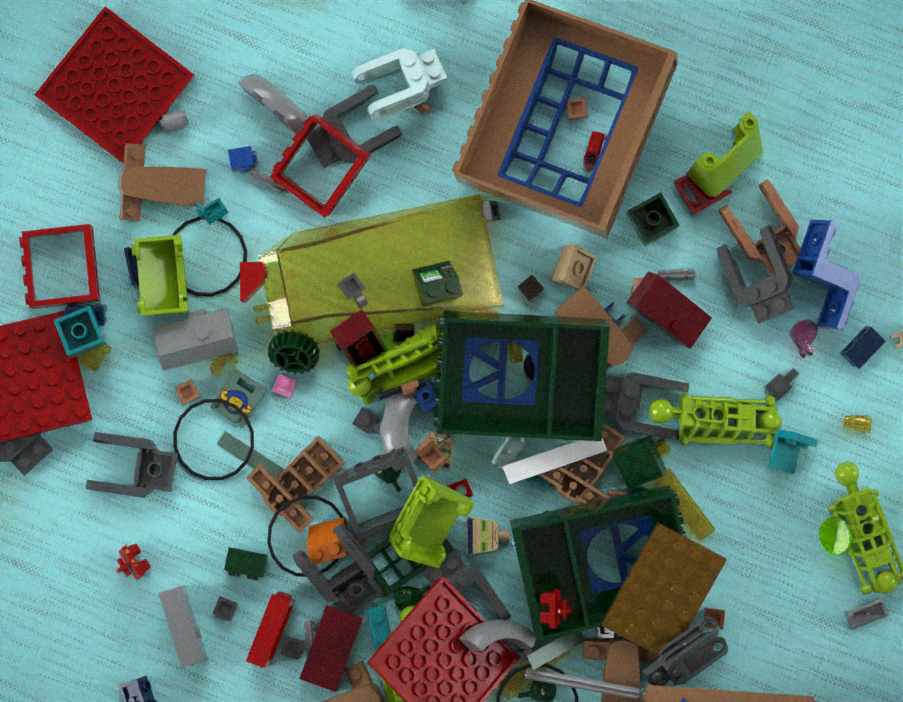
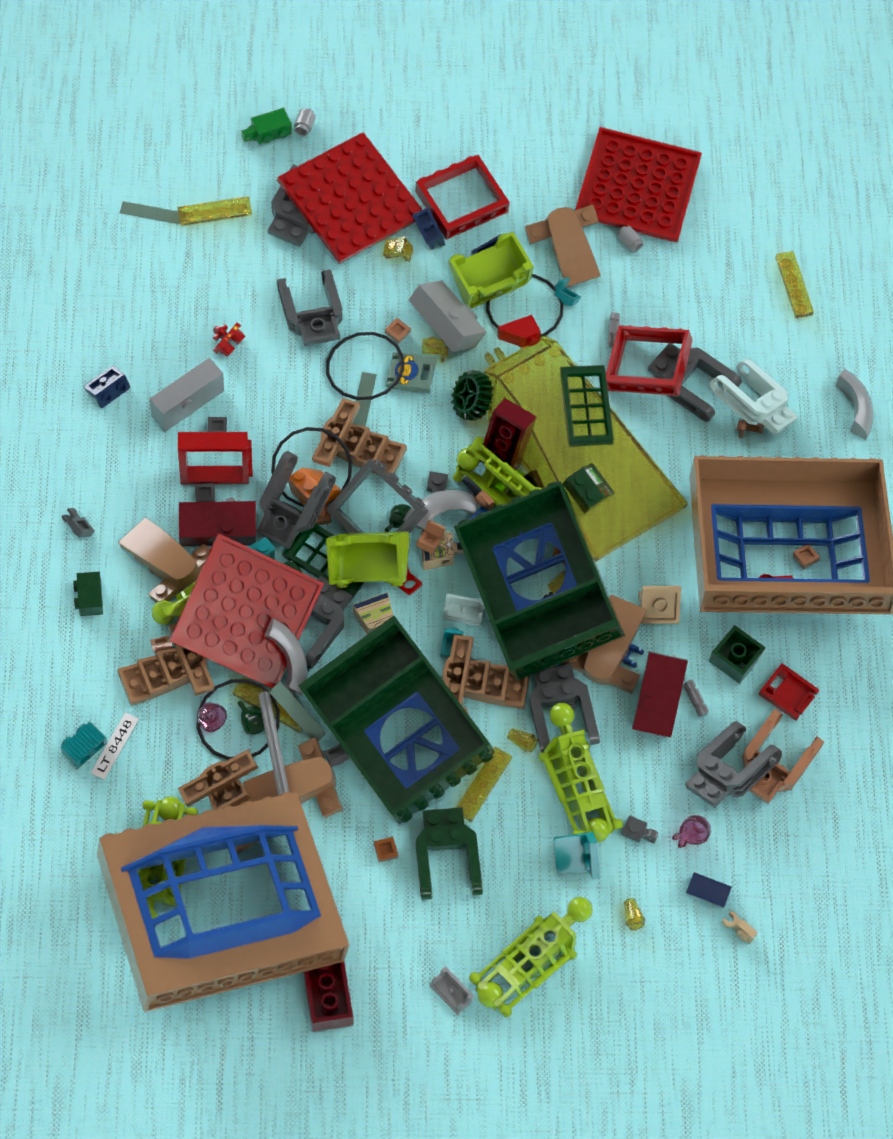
camera: 60 degrees right, 20 degrees down
teal brick [54,306,107,358] -> none
dark green brick [224,547,268,581] -> none
blue brick [228,146,258,173] -> none
light grey brick [238,74,307,134] -> none
bright pink tile [272,374,297,399] -> none
dark grey plate [337,273,368,309] -> none
dark grey plate [482,201,501,222] -> none
white sticker [502,438,607,484] -> none
dark brown plate [517,274,544,302] -> none
red hips [540,589,572,629] -> none
pearl gold plate [601,522,727,655] -> none
dark green brick [612,435,666,490] -> none
dark grey plate [642,617,728,686] -> none
lime windscreen [686,111,763,197] -> none
blue bracket [792,220,862,330] -> none
clear neon green piece [819,517,853,555] -> none
none -> dark green plate [415,807,483,900]
none -> dark green piece [560,365,614,447]

